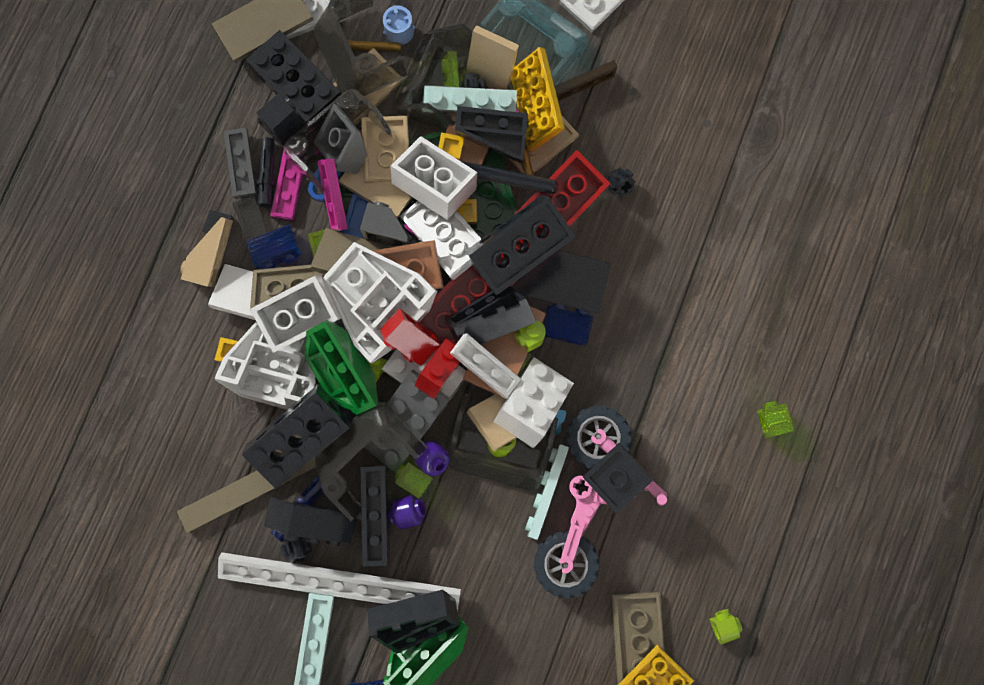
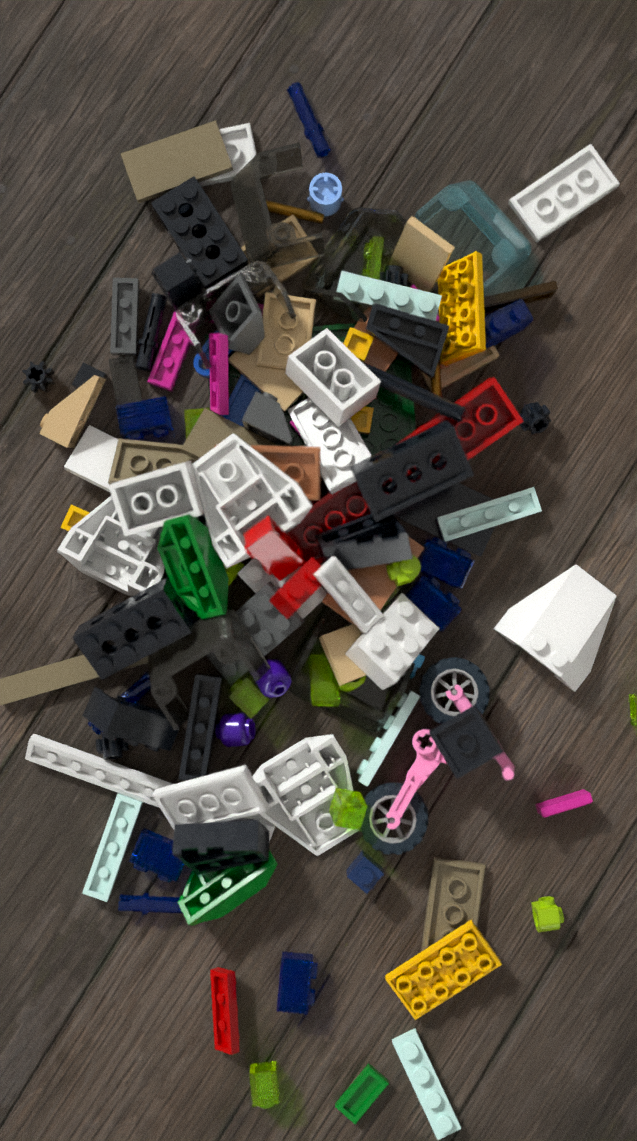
camera: 10 degrees right, 5 degrees up
none -> black gear [22,361,55,393]
none -> clear blue brick [129,828,185,883]
none -> white tile [152,765,269,830]
none -> white wedge [252,734,360,856]
none -> clear neon green plate [308,654,340,706]
none -> clear neon green brick [329,788,367,830]
none -> dark blue brick [346,850,384,894]
none -> clear blue brick [405,575,462,633]
none -> light aqua plate [436,487,542,542]
none -> clear blue brick [485,299,534,349]
none -> white wedge [494,565,616,692]
none -> dark pink tile [535,789,593,818]

